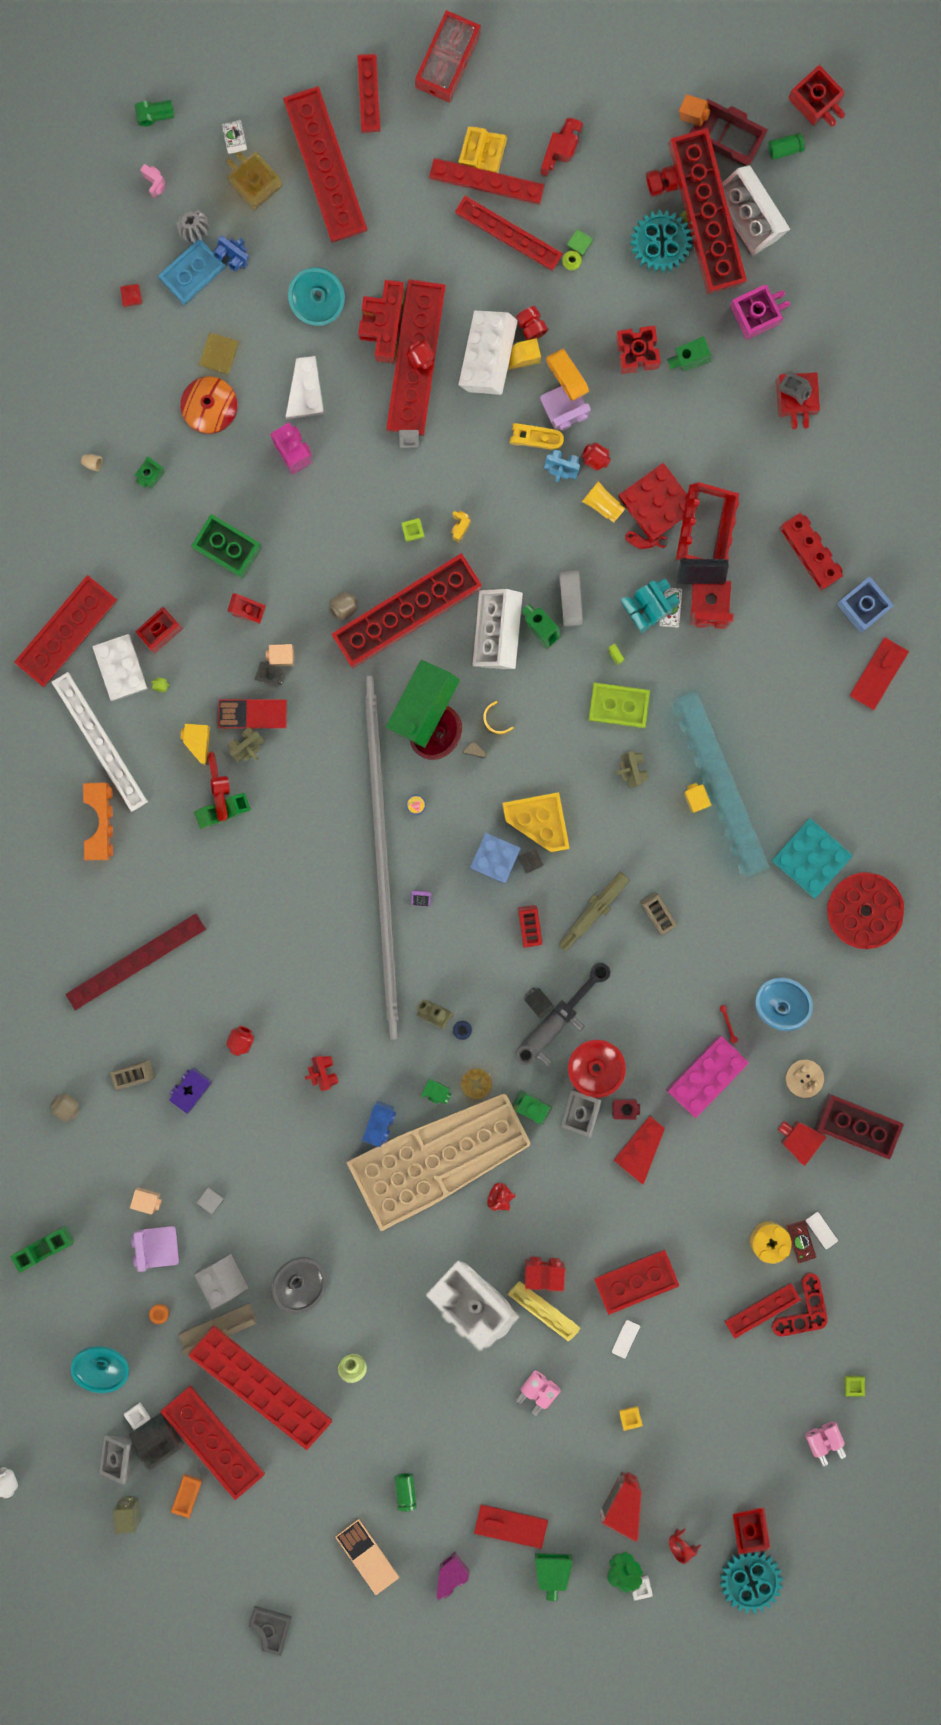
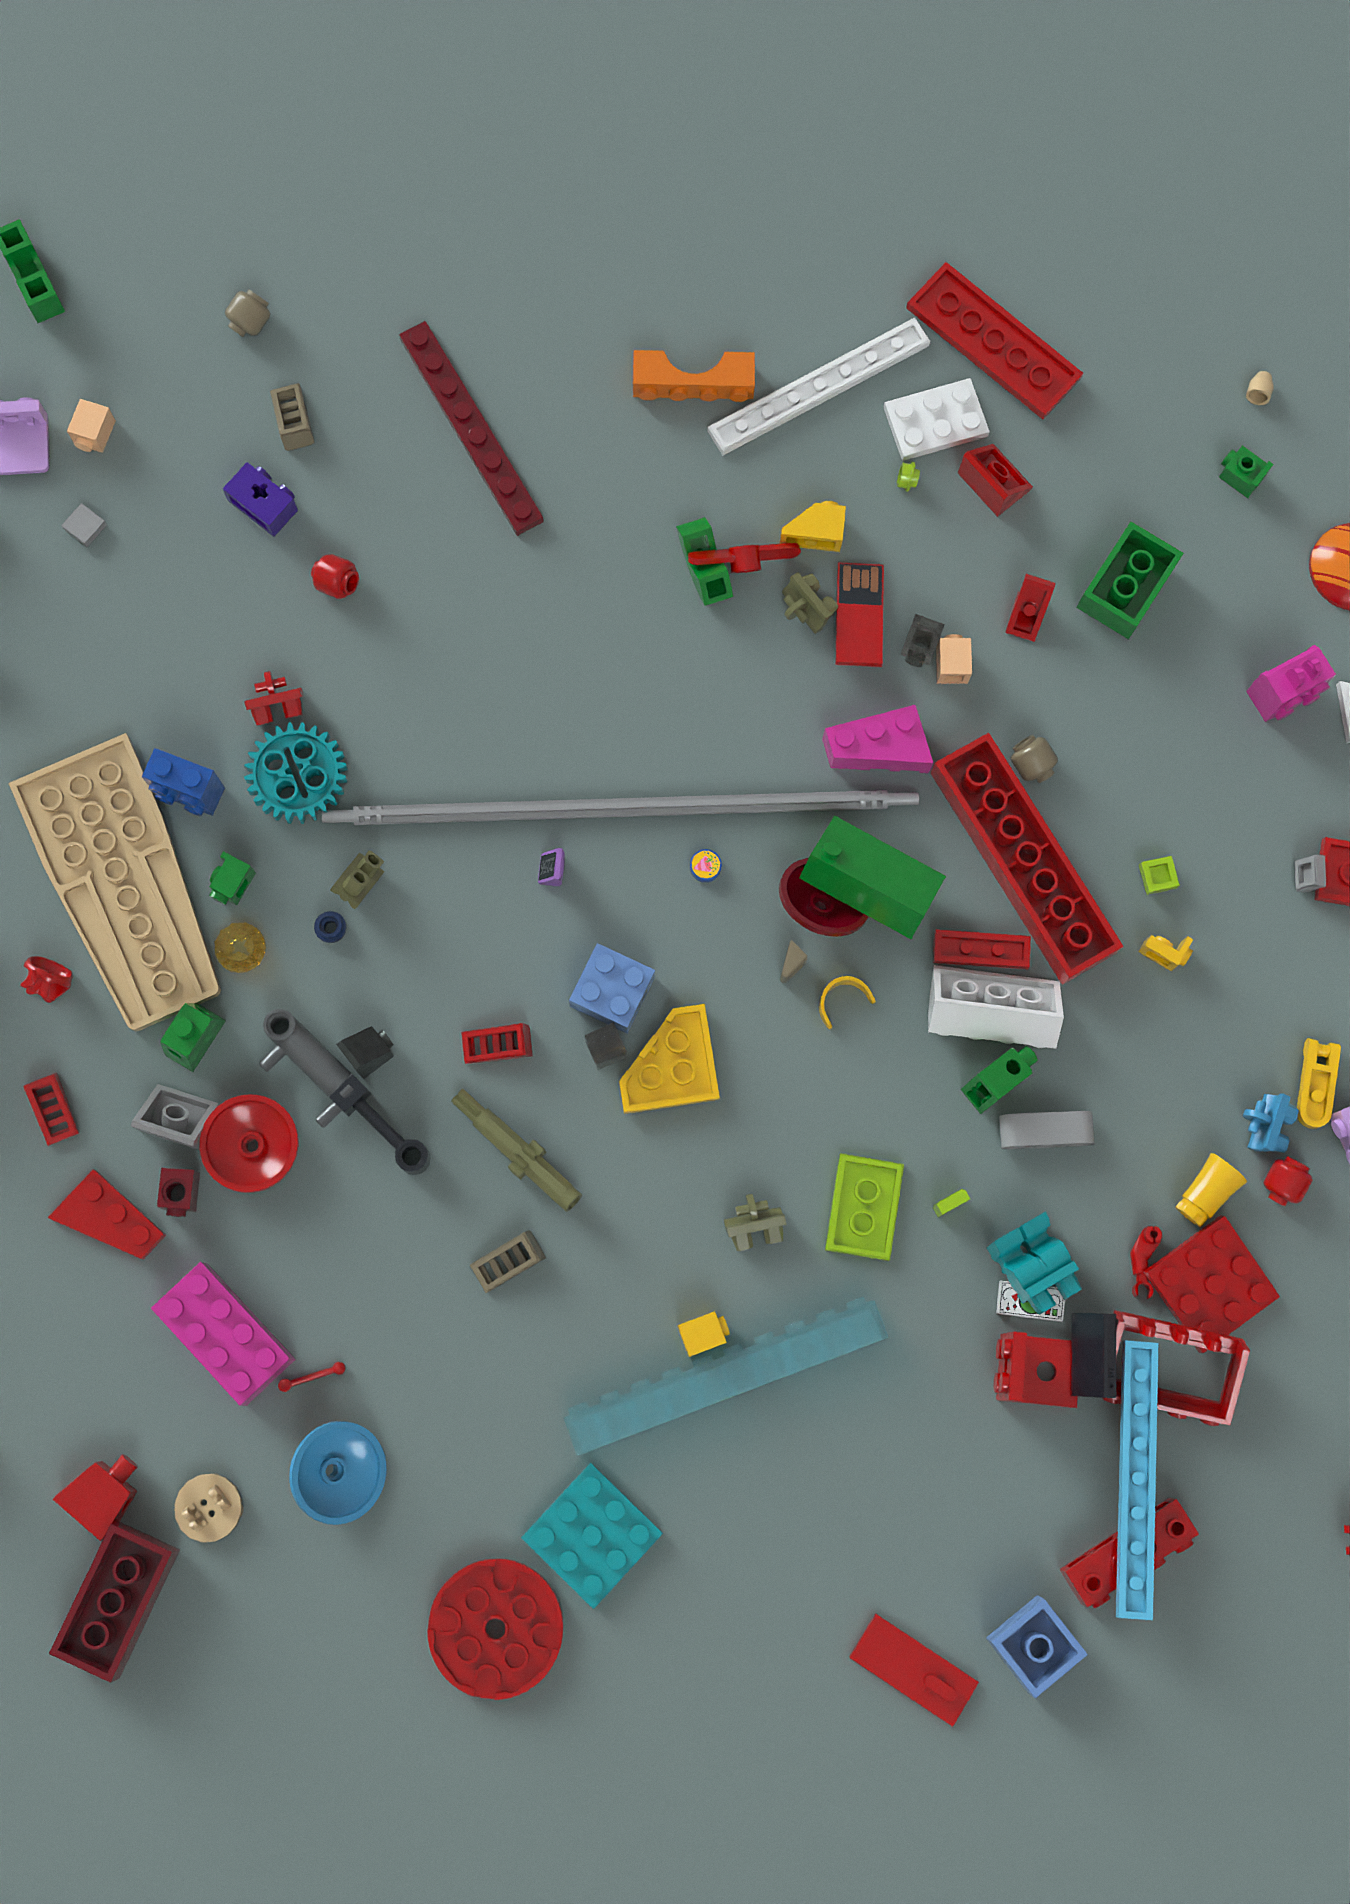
camera: 90 degrees right, 10 degrees down
none -> red slope [23,1072,79,1146]
none -> teal gear [244,722,348,824]
none -> dark pink wedge [822,705,933,773]
none -> red plate [933,929,1031,970]
none -> medium azure plate [1116,1340,1159,1620]

